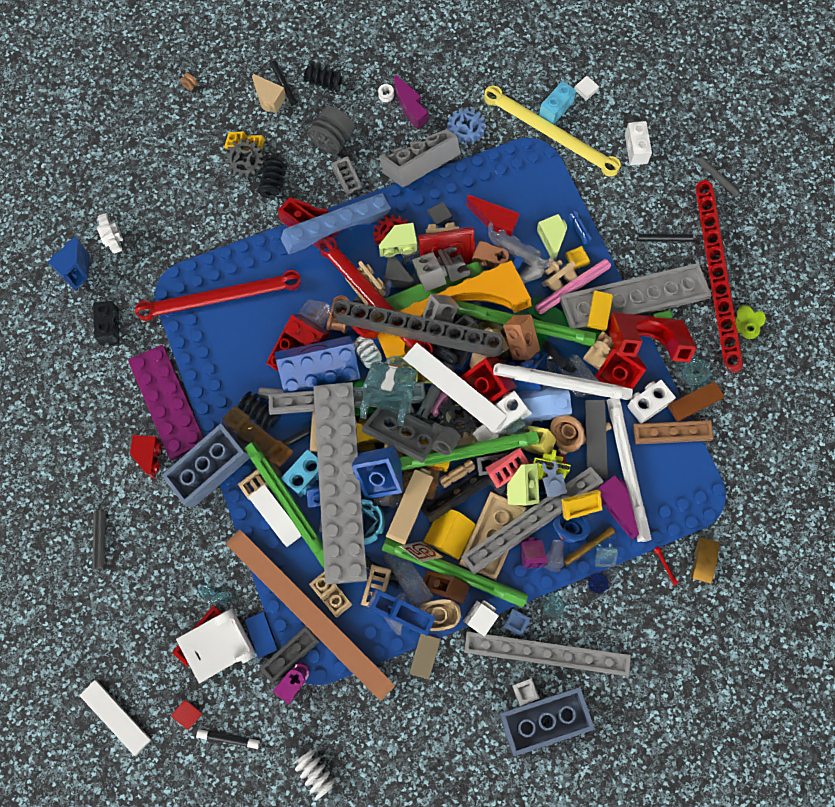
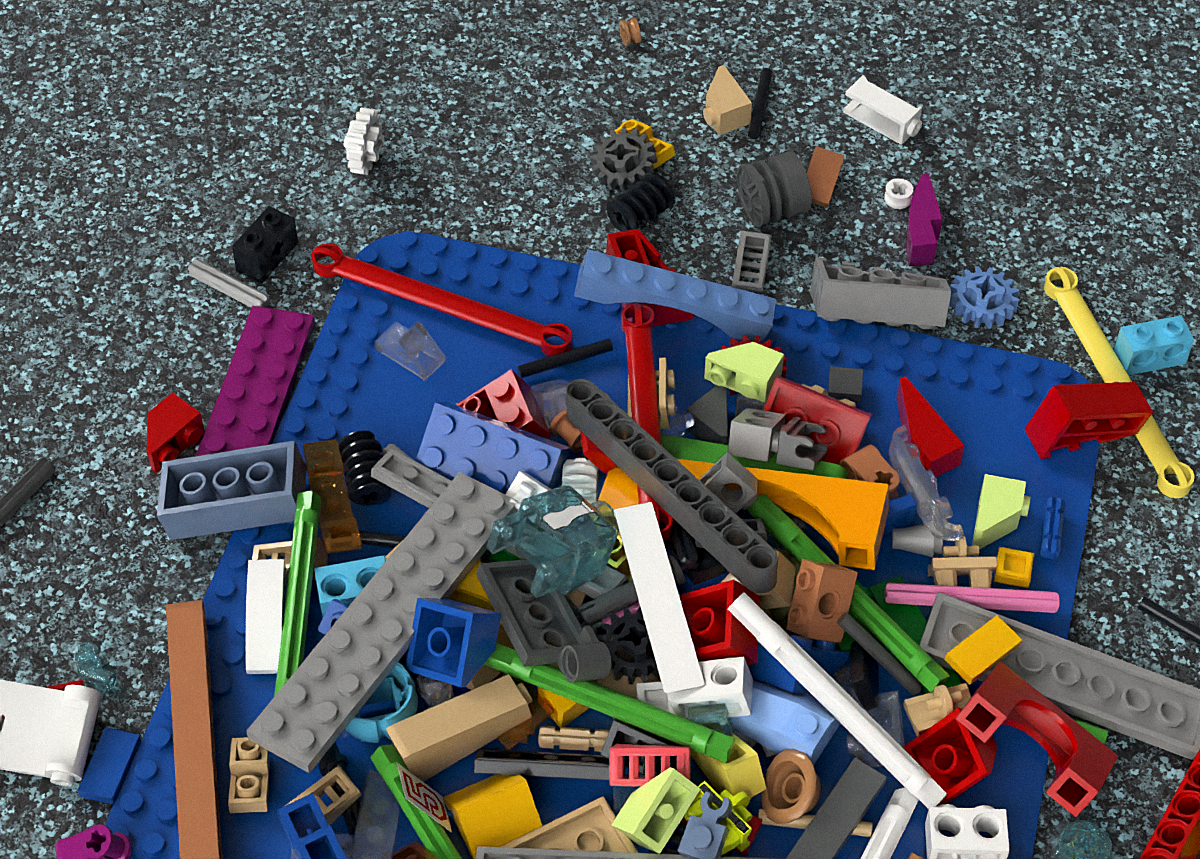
camera: 35 degrees right, 20 degrees down
blue slope [48,237,89,290] -> none
dark grey tile [259,626,320,684] -> none
black piece [303,61,342,93] -> none
none -> light grey axle [188,259,270,308]
none -> clear slope [375,322,446,381]
none -> white tile [505,471,552,520]
none -> black bar [517,338,613,378]
none -> nougat slope [806,146,845,208]
none -> dark grey bar [837,613,923,695]
none -> white window [843,75,922,145]
none -> red wedge [1024,382,1153,460]

